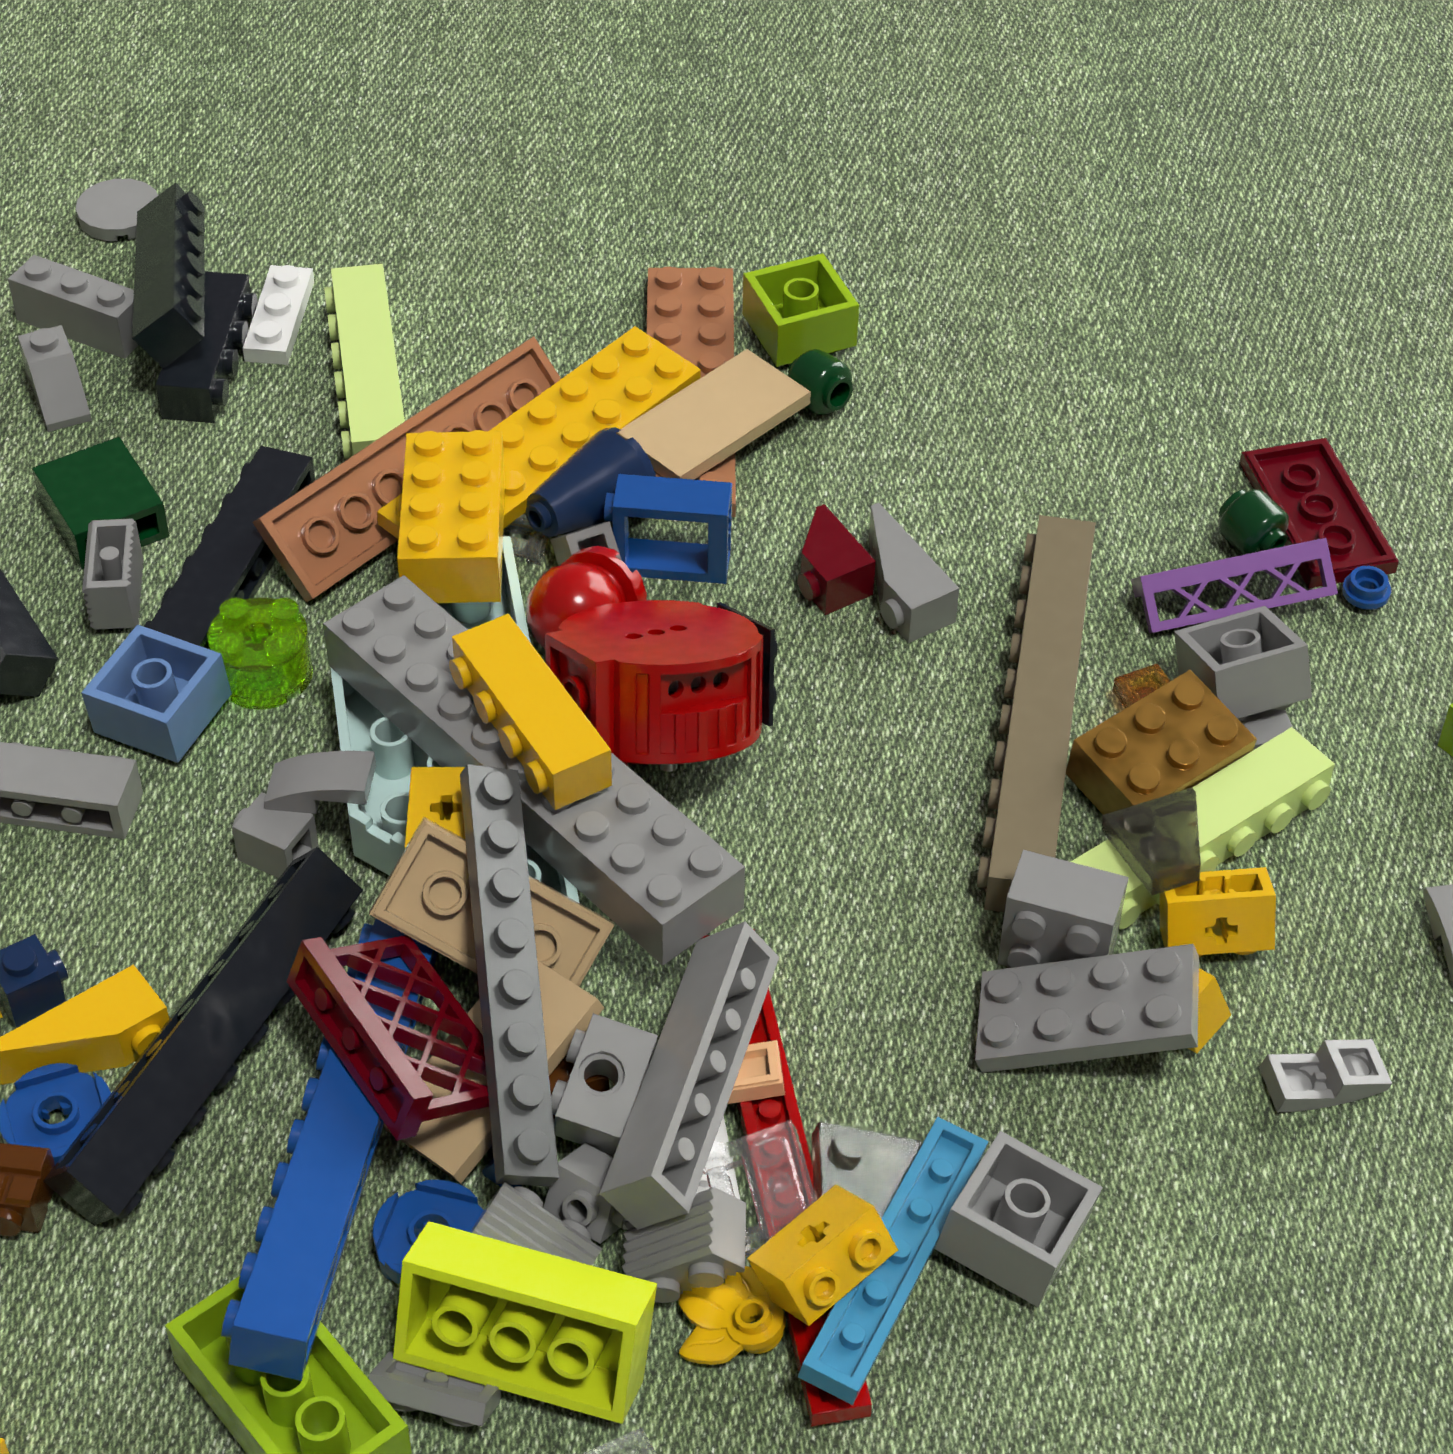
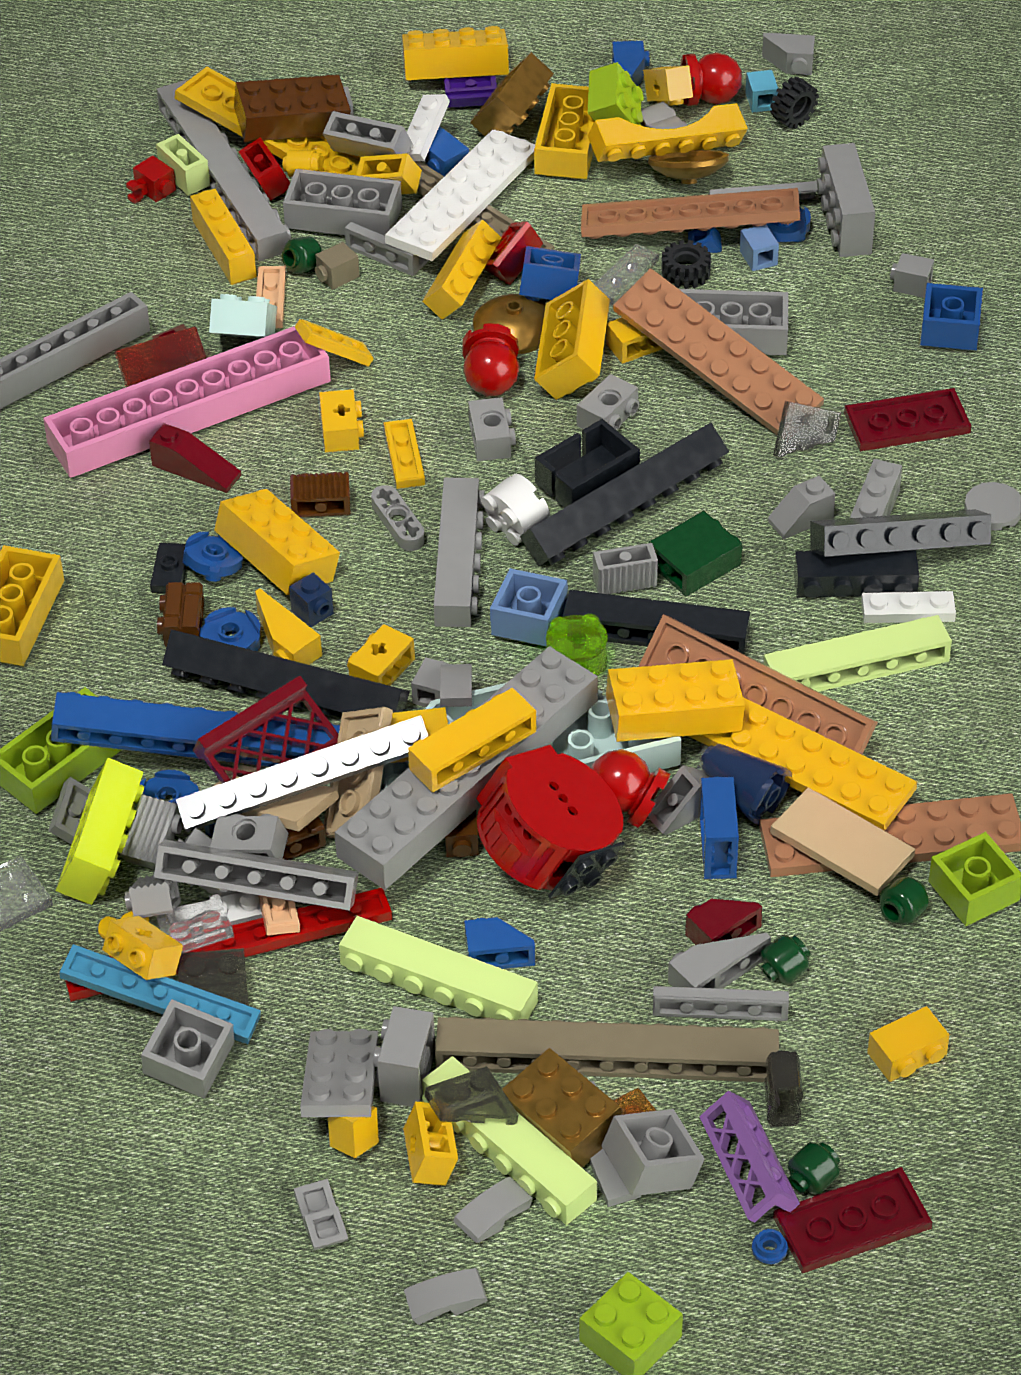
camera: 85 degrees right, 0 degrees up
none -> yellowish green brick [339,916,538,1020]
none -> yellow brick [347,624,415,686]
none -> light grey slope [453,1177,533,1243]
none -> blue slope [464,917,535,969]
none -> light grey tile [653,986,789,1021]
none -> dark green head [760,935,811,984]
none -> clear smoke brick [764,1050,803,1127]
none -> yellow brick [867,1006,950,1082]

